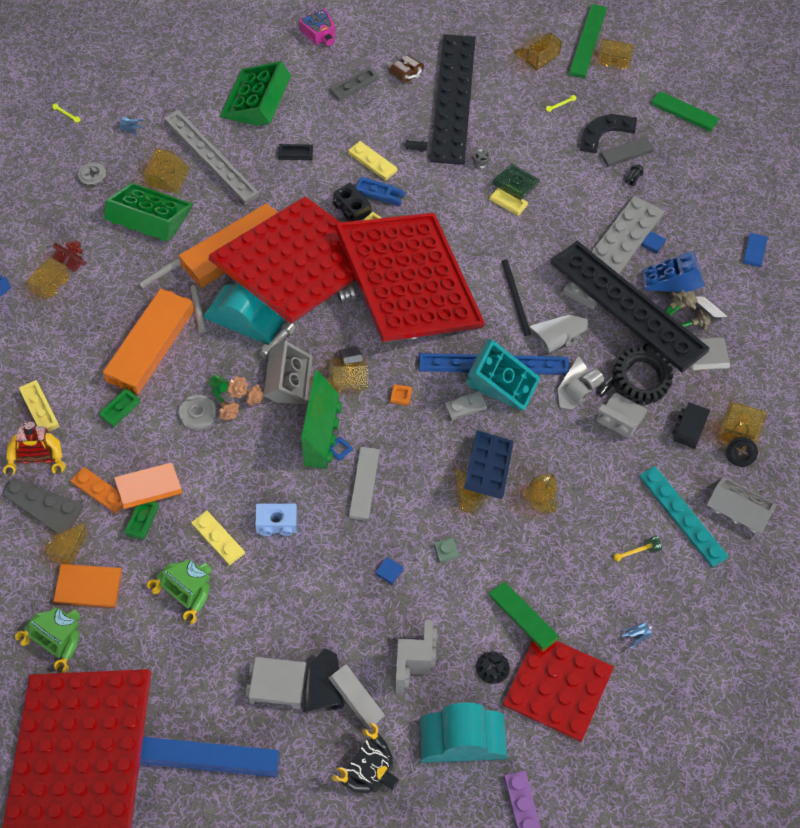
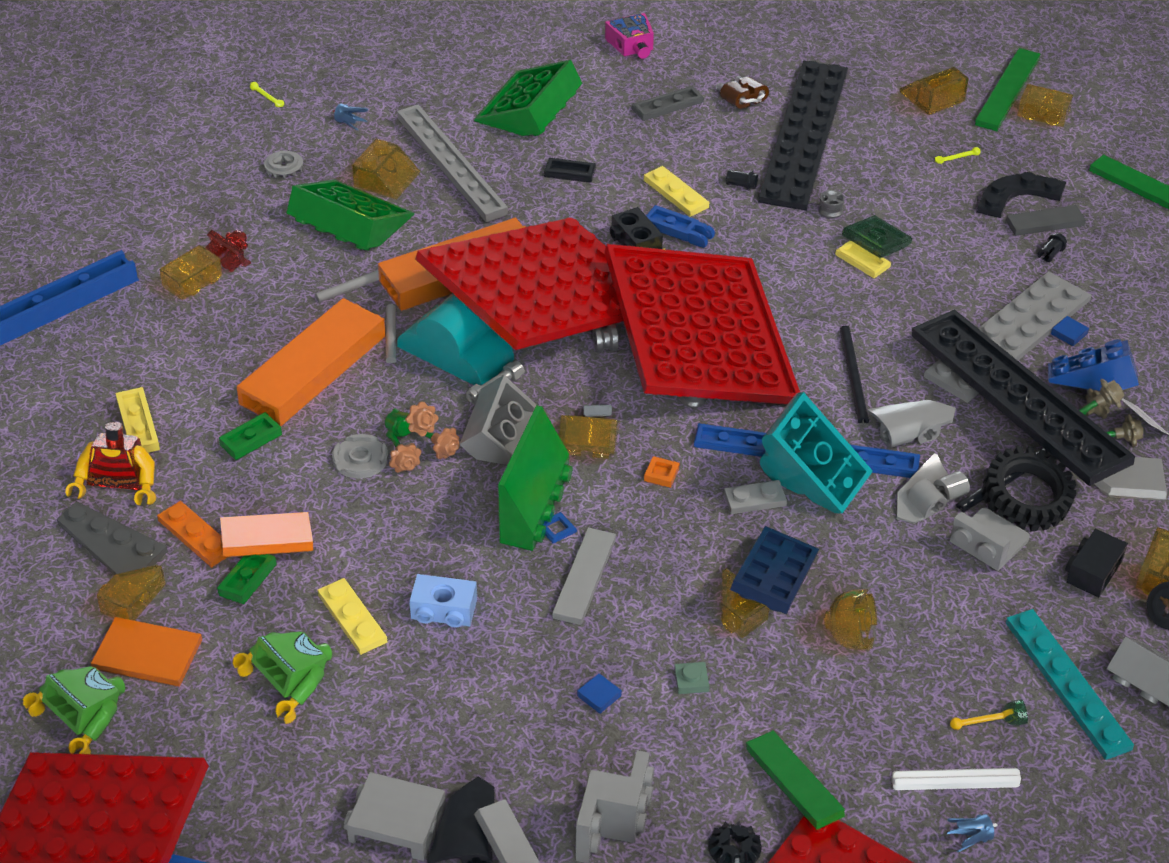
camera: 10 degrees right, 15 degrees down
none -> white axle [891,768,1021,790]

